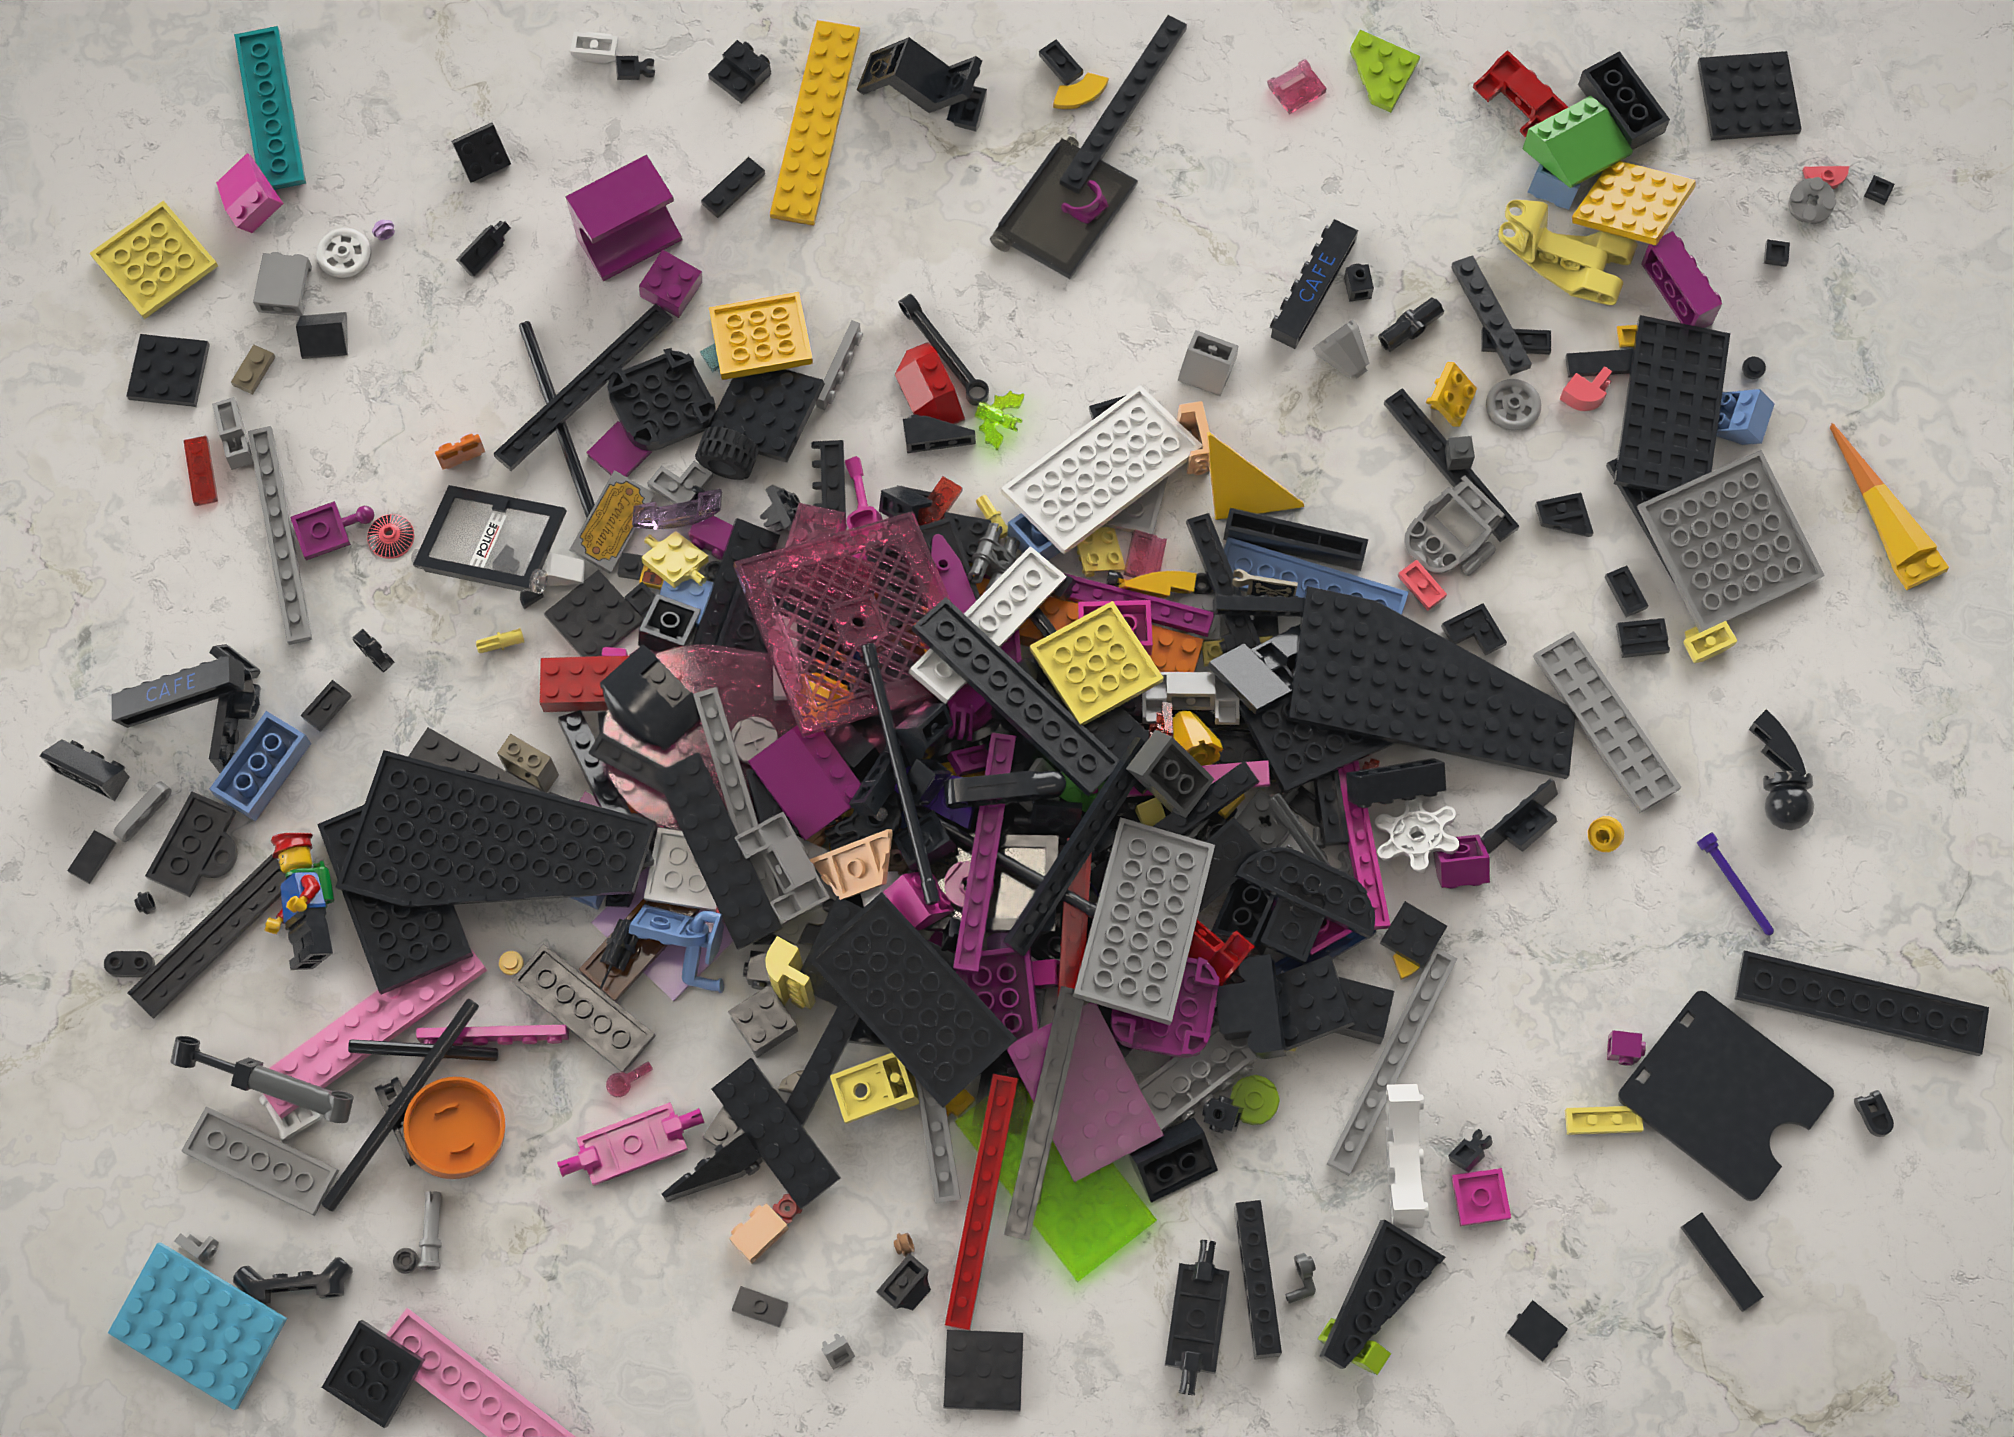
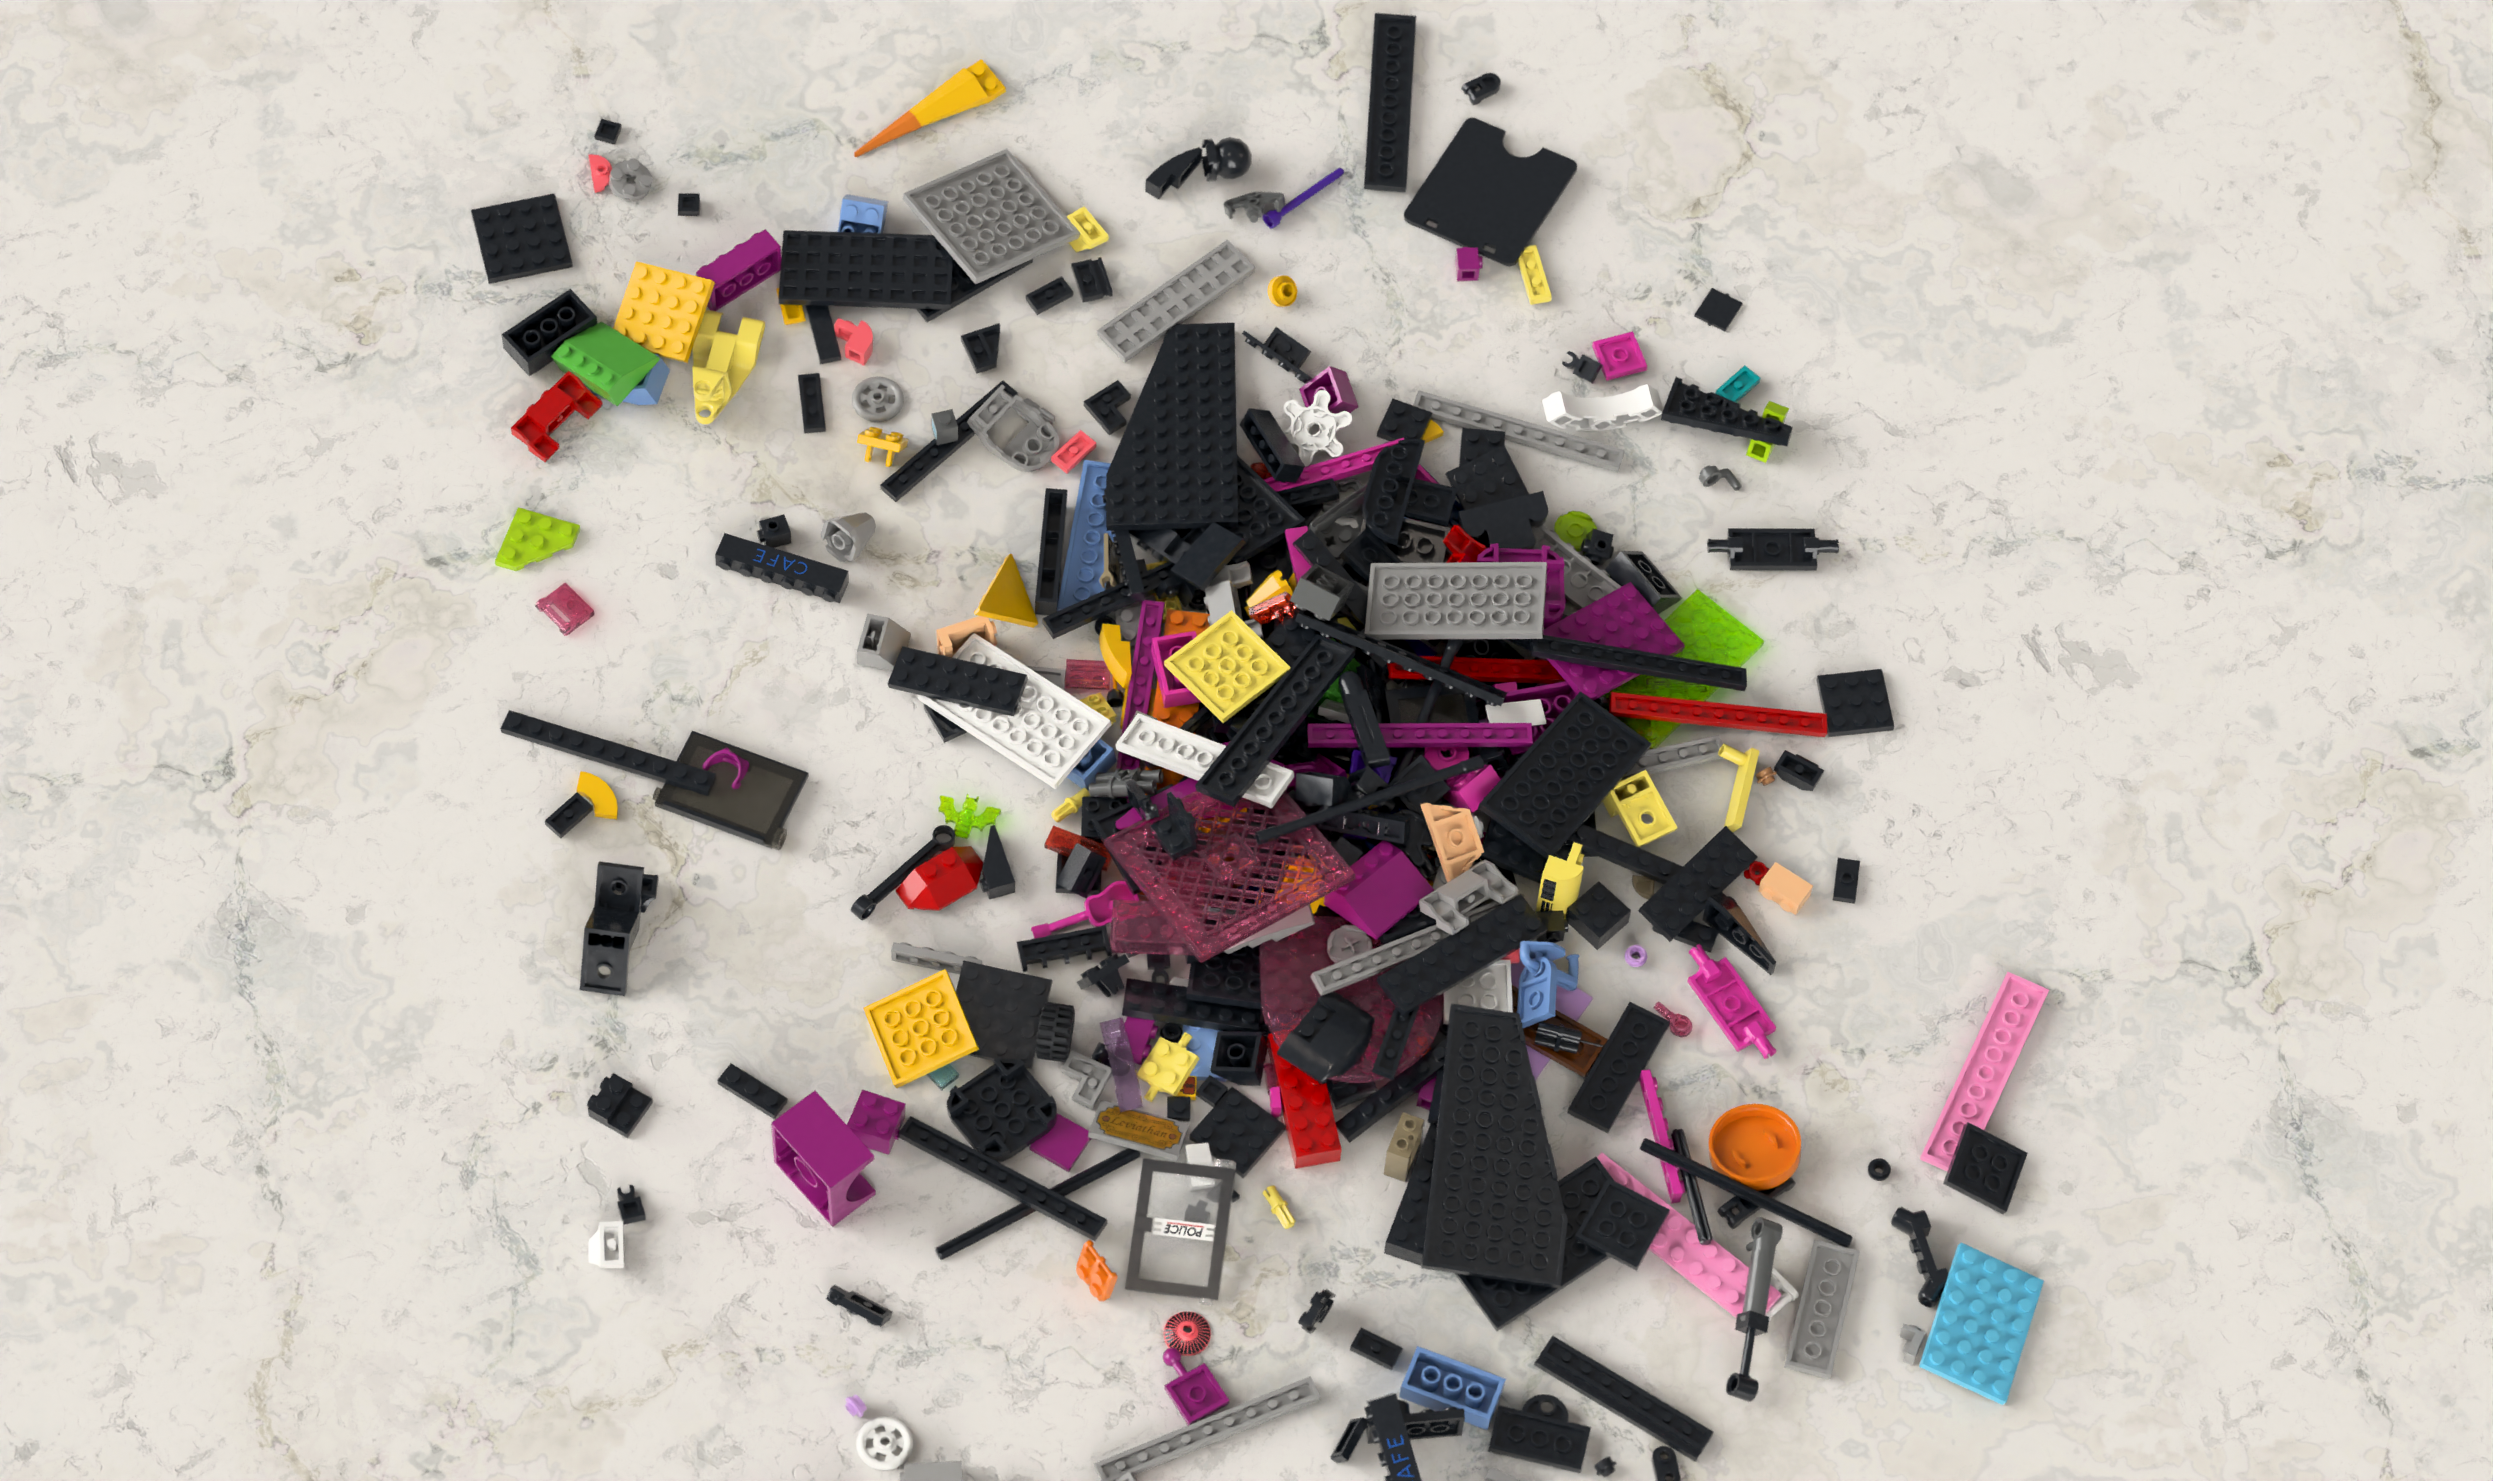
camera: 105 degrees left, 10 degrees down
piece [264,833,335,970] -> none
black slope [296,312,348,359] -> none
light grey pin [418,1191,442,1270] -> none
black plate [451,122,511,183] -> none
yellow plate [499,951,524,975] -> none
yellow plate [770,20,861,226] -> none
light grey tile [822,1334,855,1370] -> none
black brick [1234,1200,1282,1360] -> none
black piece [1378,297,1444,352] -> none
black plate [1451,255,1532,375] -> none
black tile [1680,1213,1764,1312] -> none
black plate [1742,356,1766,379] -> none
none -> black plate [887,646,1028,717]
none -> black hinge [1125,779,1159,821]
none -> black bracket [1150,792,1198,861]
none -> dark grey piece [1223,192,1285,223]
none -> white sticker [1485,699,1546,726]
none -> black plate [1575,1178,1670,1271]
none -> lavender plate [1624,945,1647,967]
none -> teal plate [1715,365,1761,403]
none -> light yellow piece [1718,744,1760,832]

